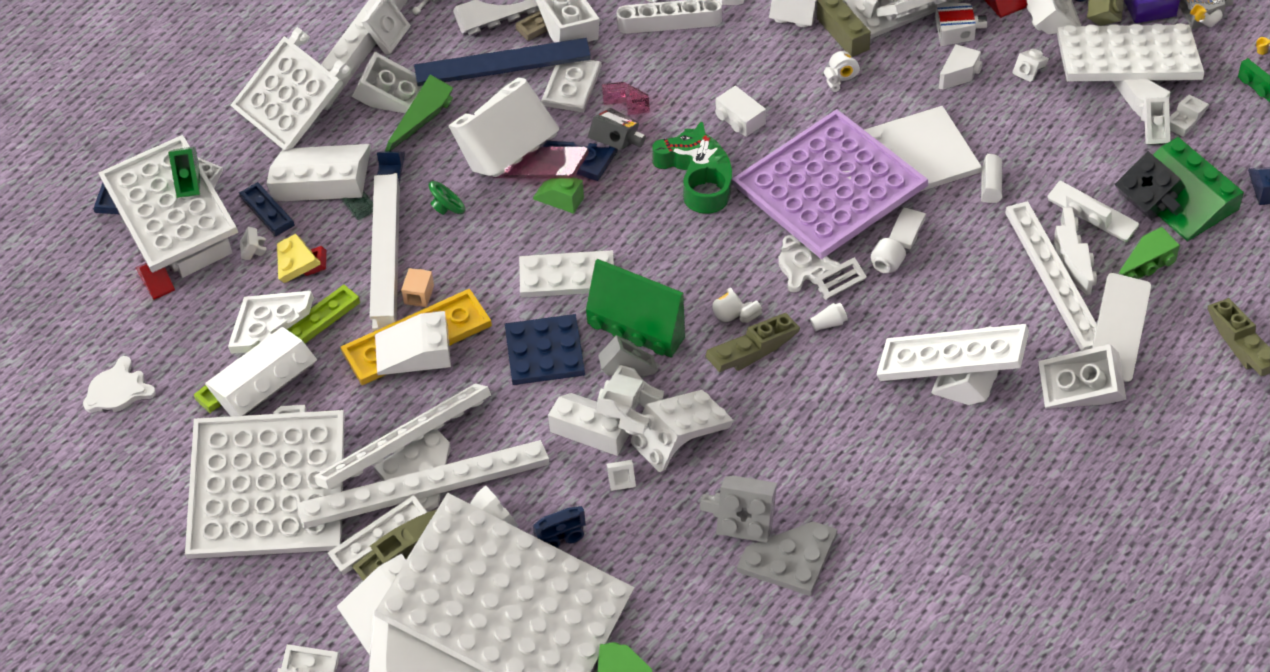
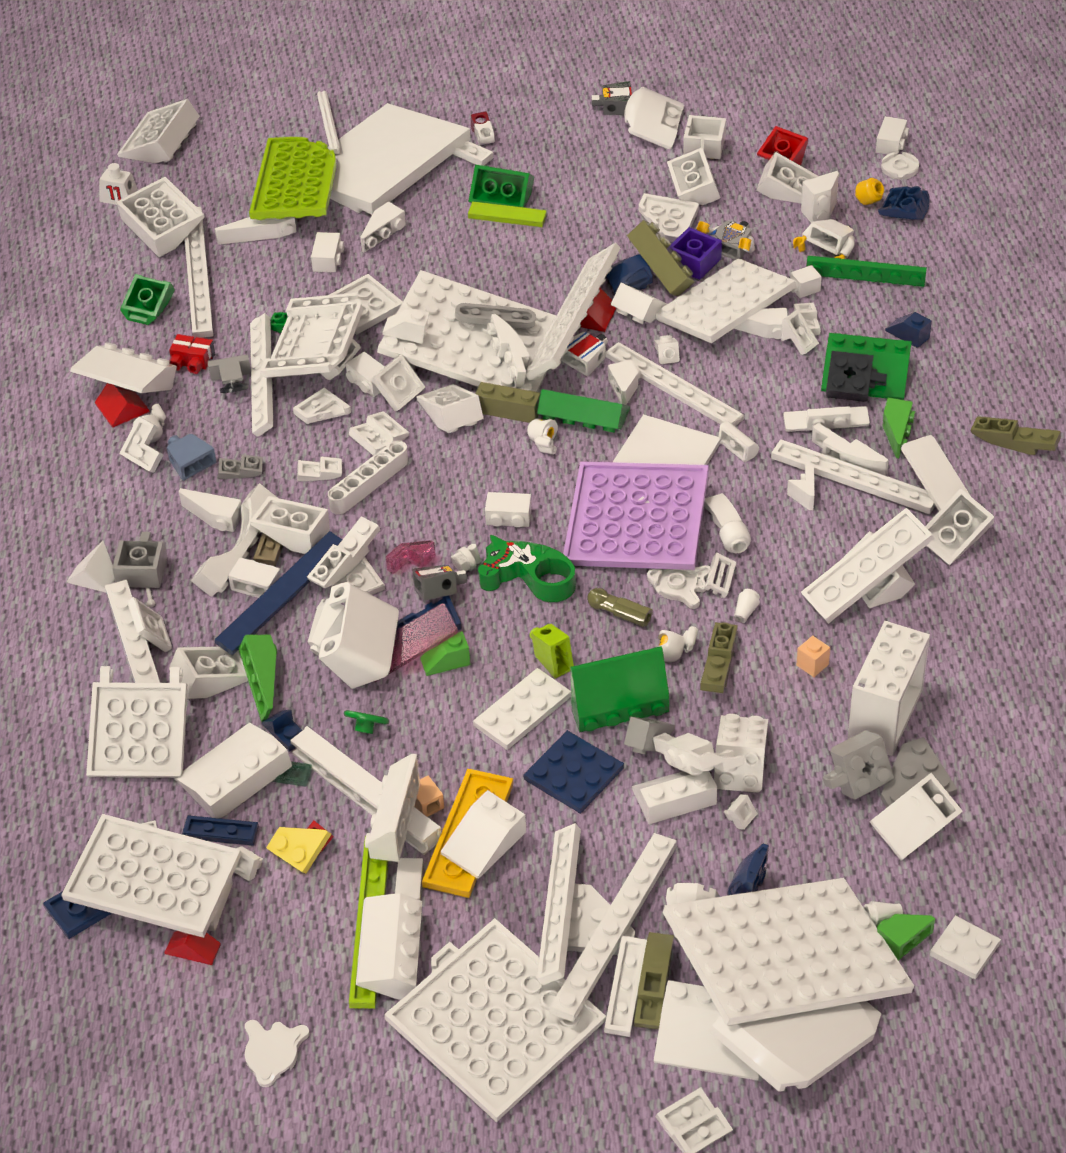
camera: 45 degrees left, 5 degrees down
green slope [168,146,200,198] -> none
white plate [228,291,314,354] -> none
none -> white brick [228,557,281,598]
none -> white slope [307,516,380,588]
none -> white slope [365,754,420,862]
none -> white tile [395,858,423,900]
none -> white piece [451,544,481,571]
none -> lime torso [529,624,574,679]
none -> green slope [537,389,630,433]
none -> olive piece [587,588,653,627]
none -> white tile [606,342,744,426]
none -> white slope [787,465,814,510]
none -> white brick [790,265,821,298]
none -> light nougat brick [796,636,830,677]
none -> white window [848,621,930,756]
none -> white cone [863,901,903,926]
none -> white slope [870,773,963,860]

